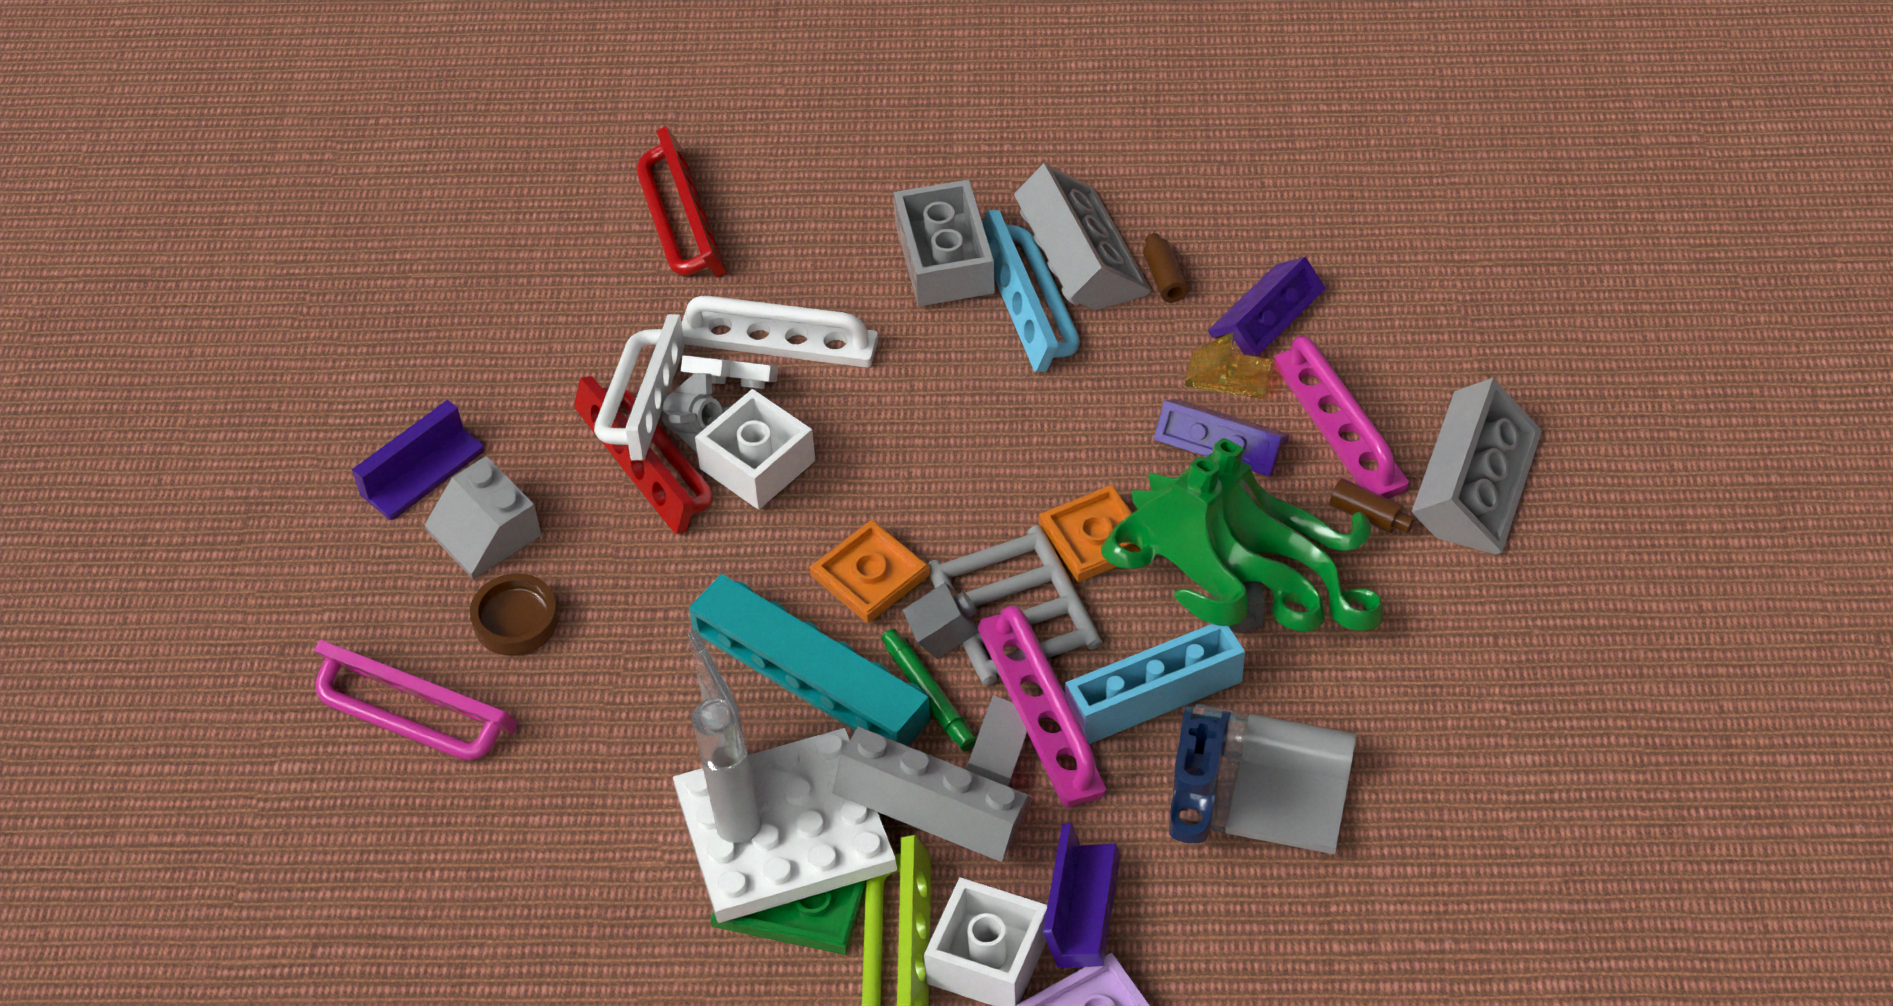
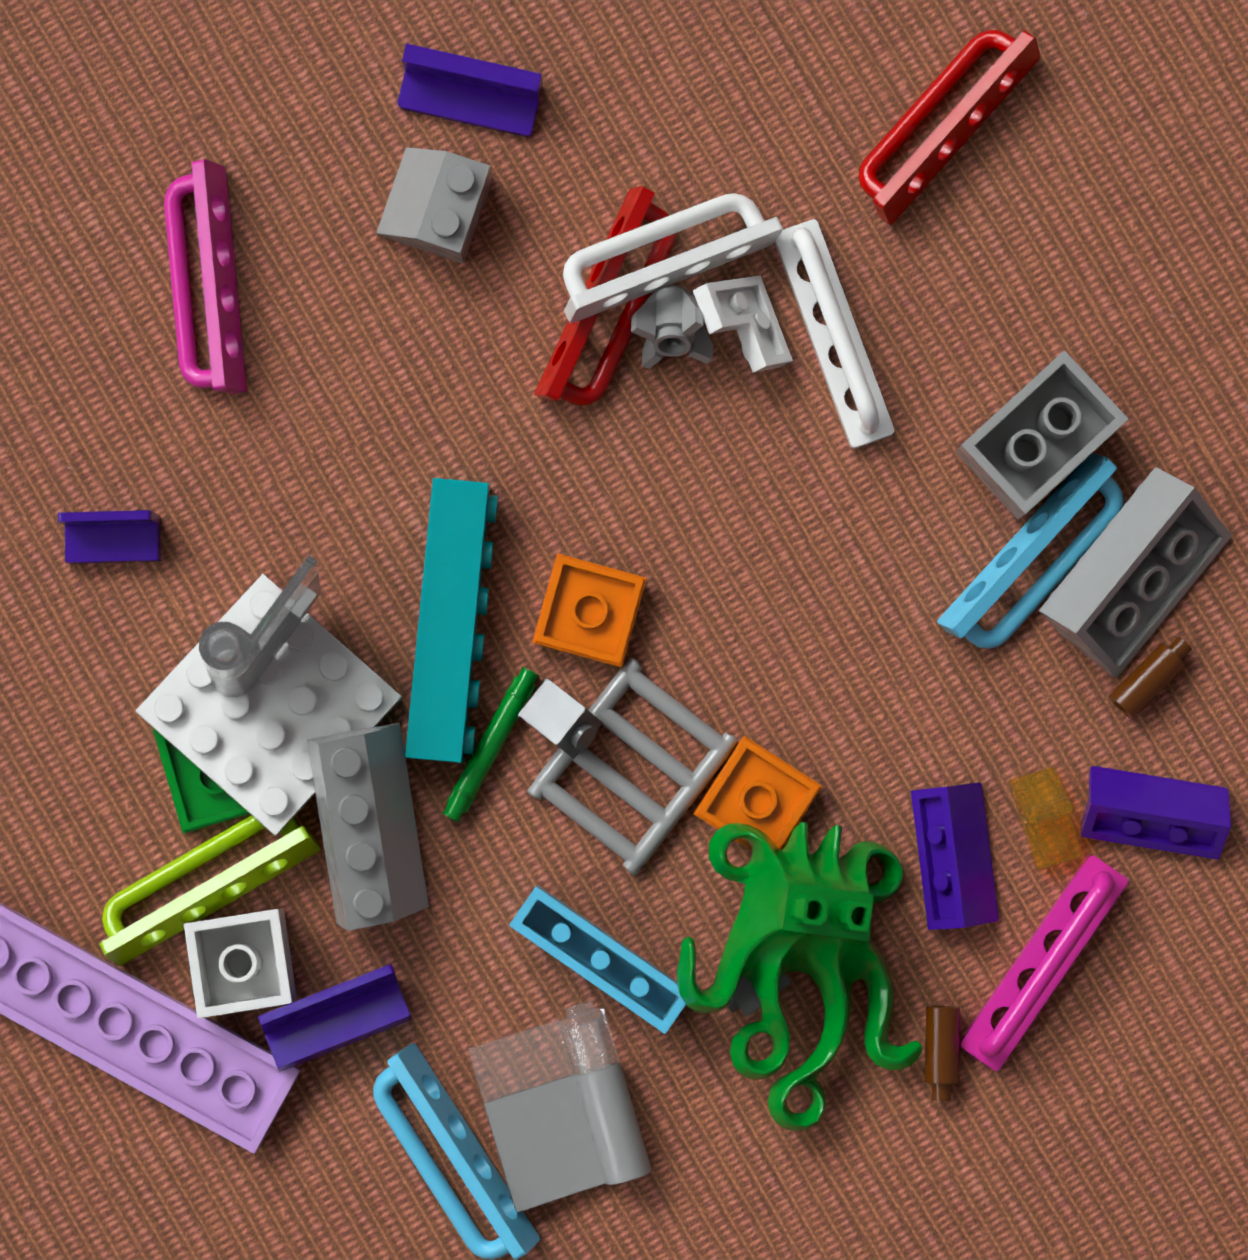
camera: 60 degrees right, 35 degrees up
reddish brown piece [470,573,558,655] -> none
white brick [695,389,815,510] -> none
light grey tile [966,695,1027,786] -> none
dark pink piece [978,606,1106,808] -> none
dark blue piece [1169,705,1231,843] -> none
light grey slope [1412,378,1542,555] -> none
none -> dark purple panel [58,510,161,564]
none -> medium azure piece [373,1043,540,1260]

